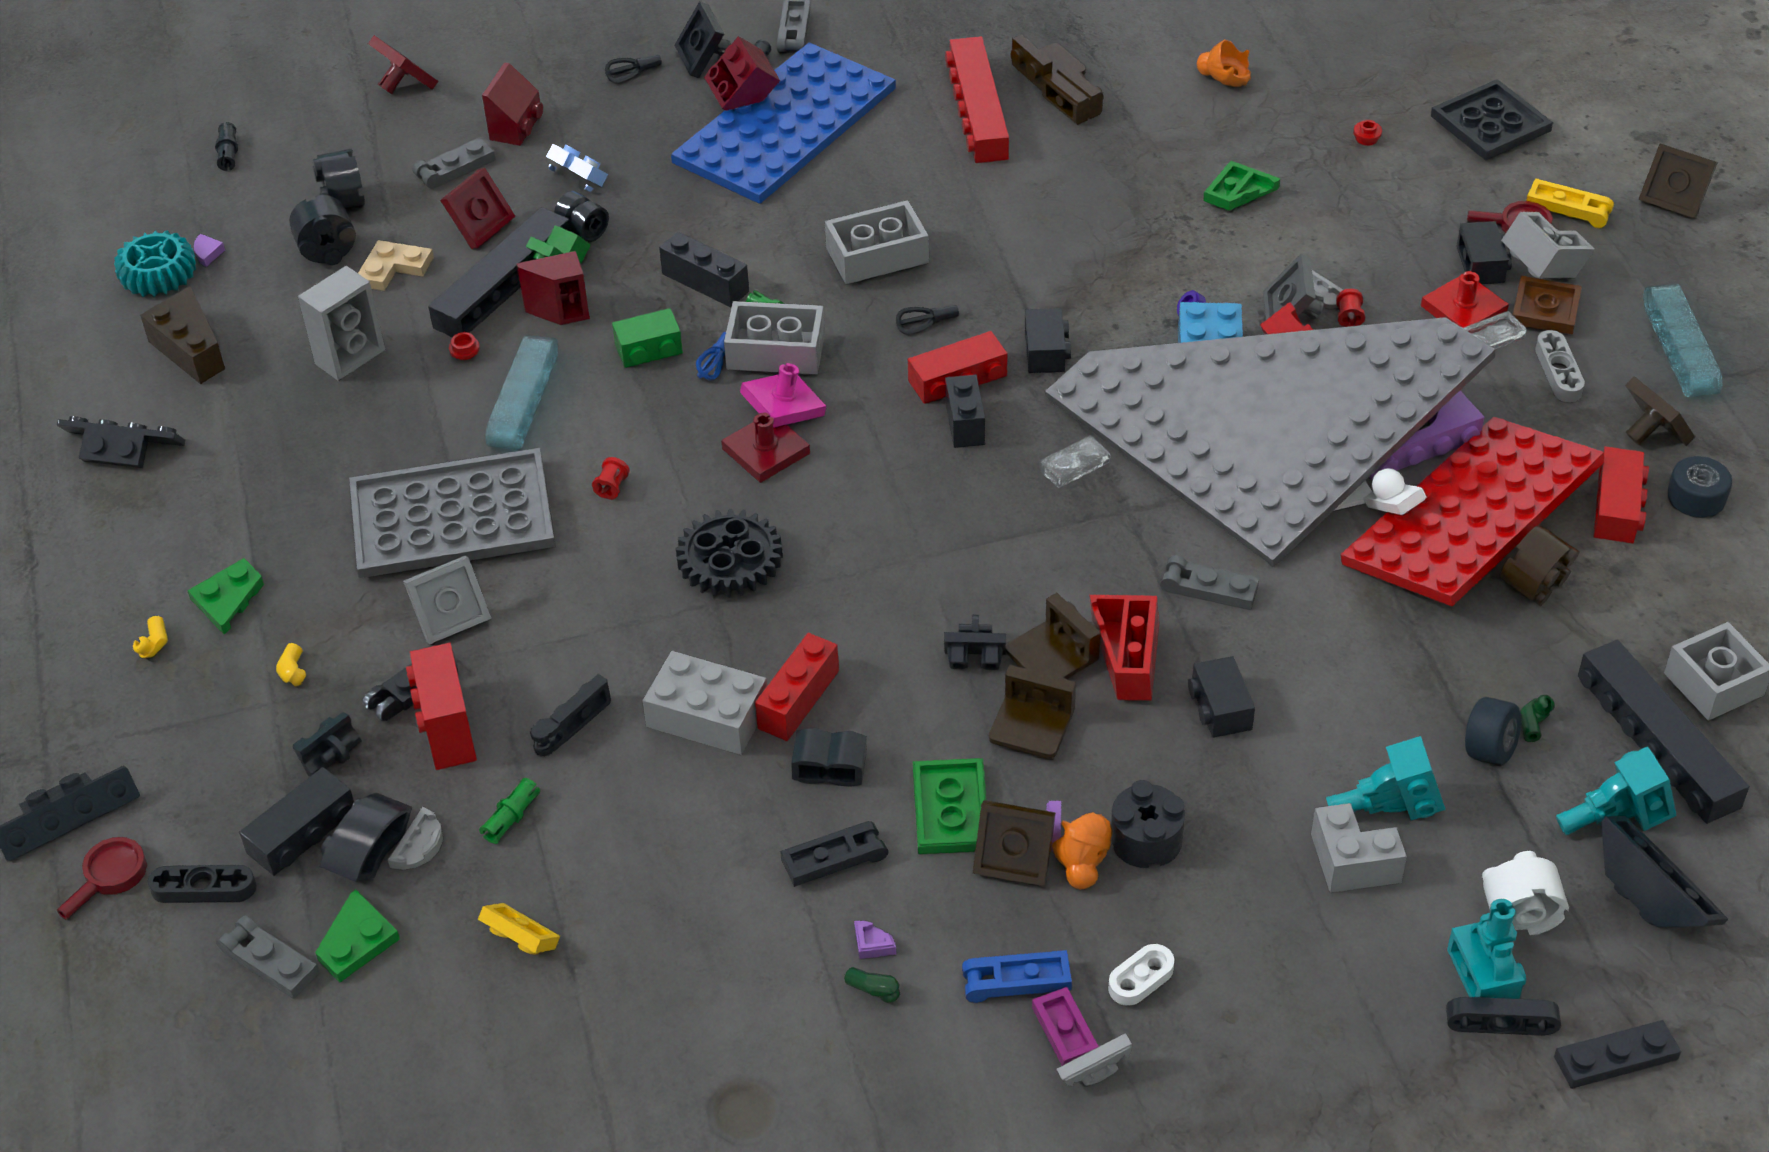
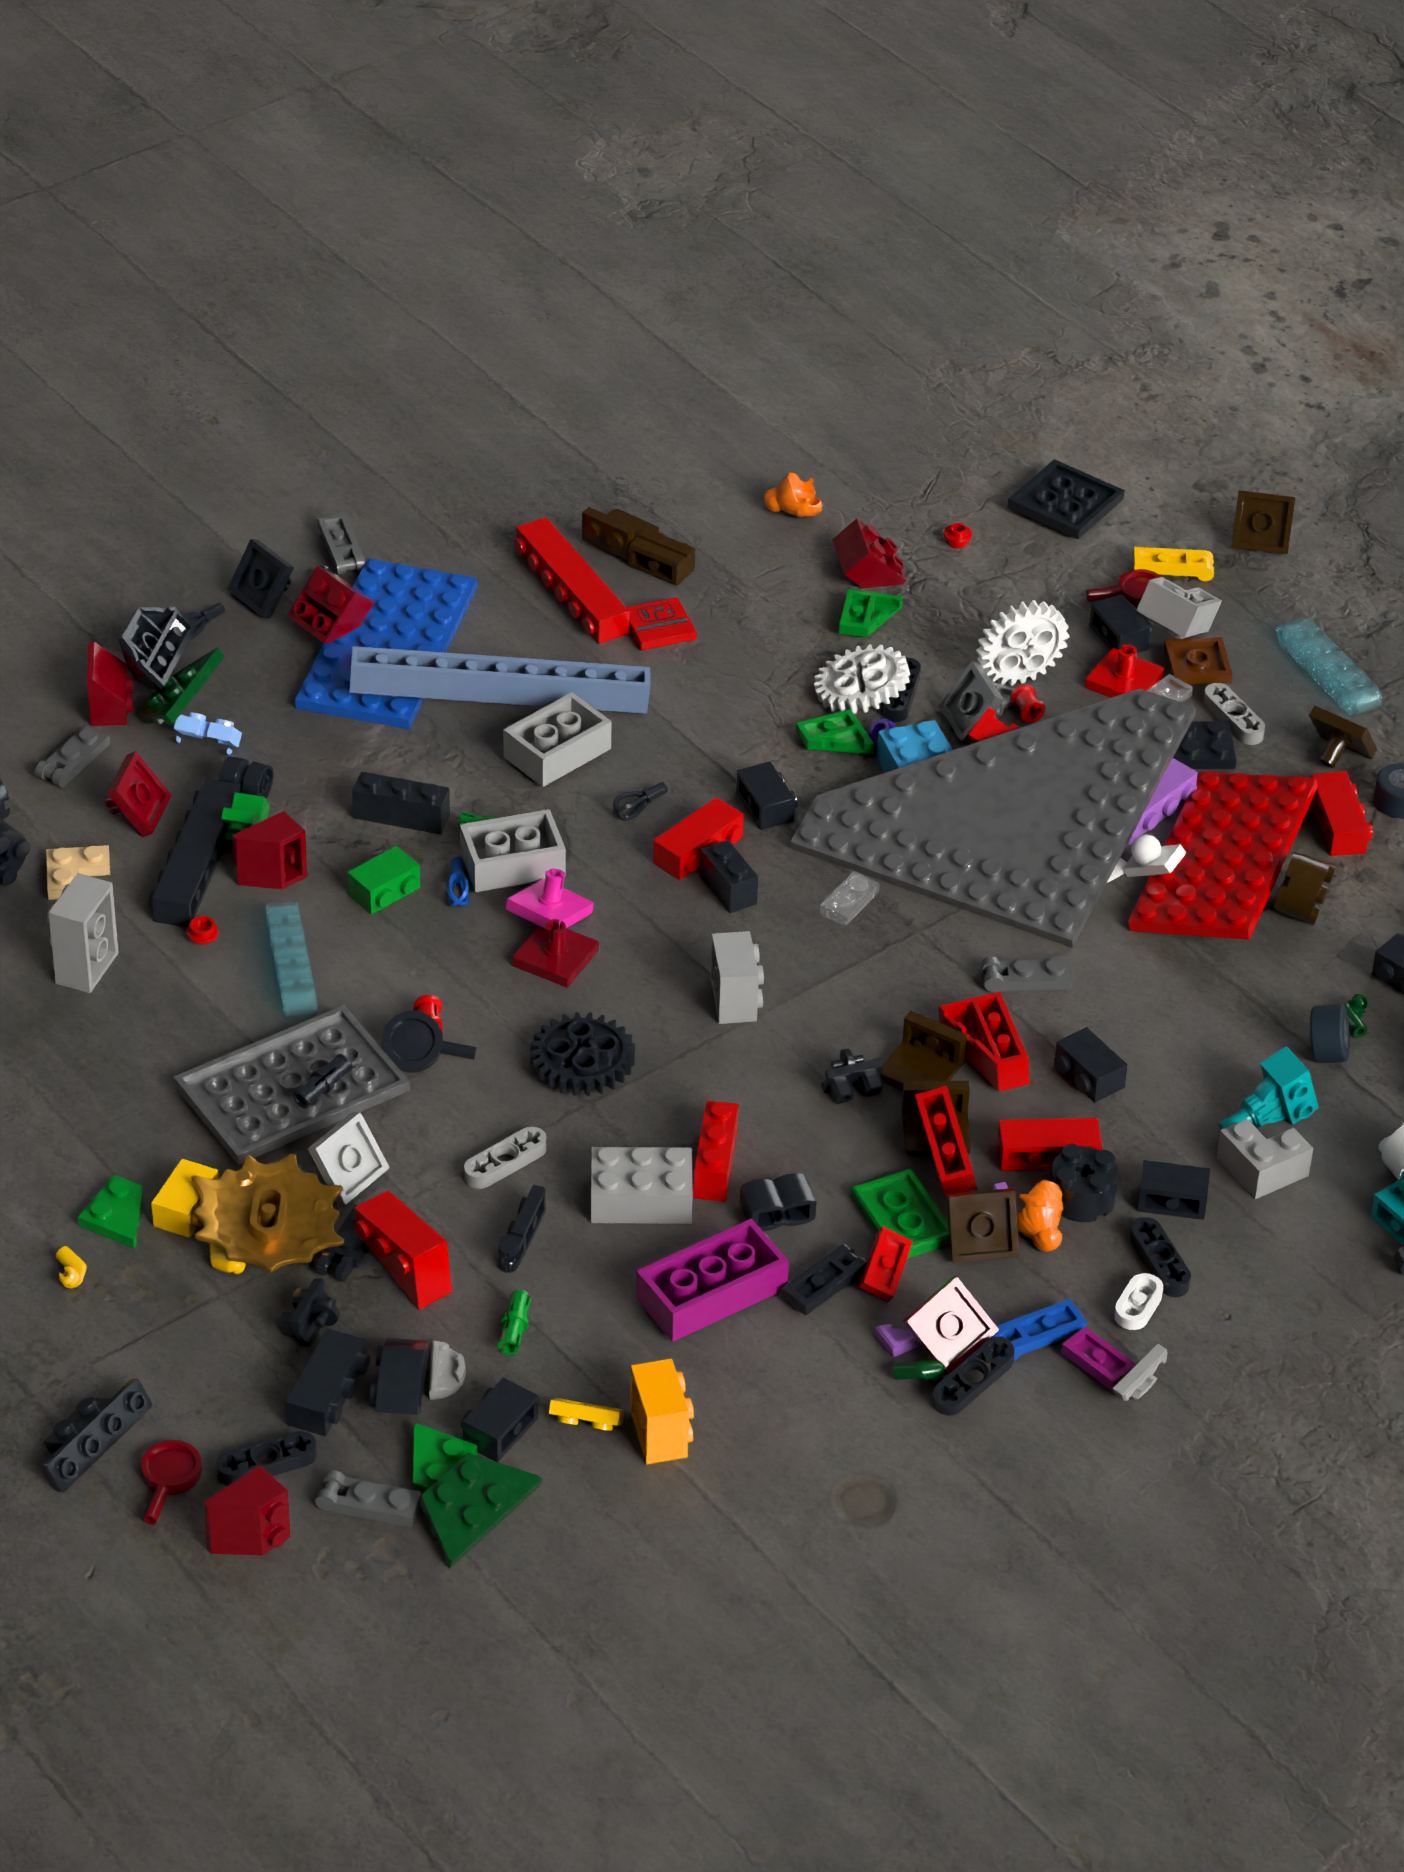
camera: 25 degrees left, 5 degrees down
none -> black wedge [118,607,196,690]
none -> dark green wing [138,647,225,725]
none -> yellow brick [151,1159,219,1238]
none -> pearl gold piece [191,1154,344,1273]
none -> dark red slope [203,1465,291,1556]
none -> black pin [292,1054,352,1108]
none -> sand blue brick [349,646,651,713]
none -> black piece [382,1011,477,1073]
none -> dark green wing [419,1453,542,1568]
none -> black brick [461,1377,538,1462]
none -> light grey beam [464,1127,547,1189]
none -> red tile [627,597,697,651]
none -> light orange brick [630,1358,694,1465]
none -> magenta brick [636,1219,789,1342]
none -> light grey brick [710,931,764,1024]
none -> green wing [796,709,874,754]
none -> white gear [814,644,910,714]
none -> dark red slope [832,518,907,589]
none -> red plate [859,1226,913,1302]
none -> black beam [882,658,921,722]
none -> tile [902,1276,999,1375]
none -> red brick [915,1086,977,1198]
none -> black beam [933,1337,1014,1416]
none -> white gear [976,600,1069,686]
none -> red brick [997,1118,1102,1171]
none -> black beam [1130,1217,1191,1297]
none -> black brick [1137,1160,1210,1220]
none -> black plate [1173,721,1236,769]

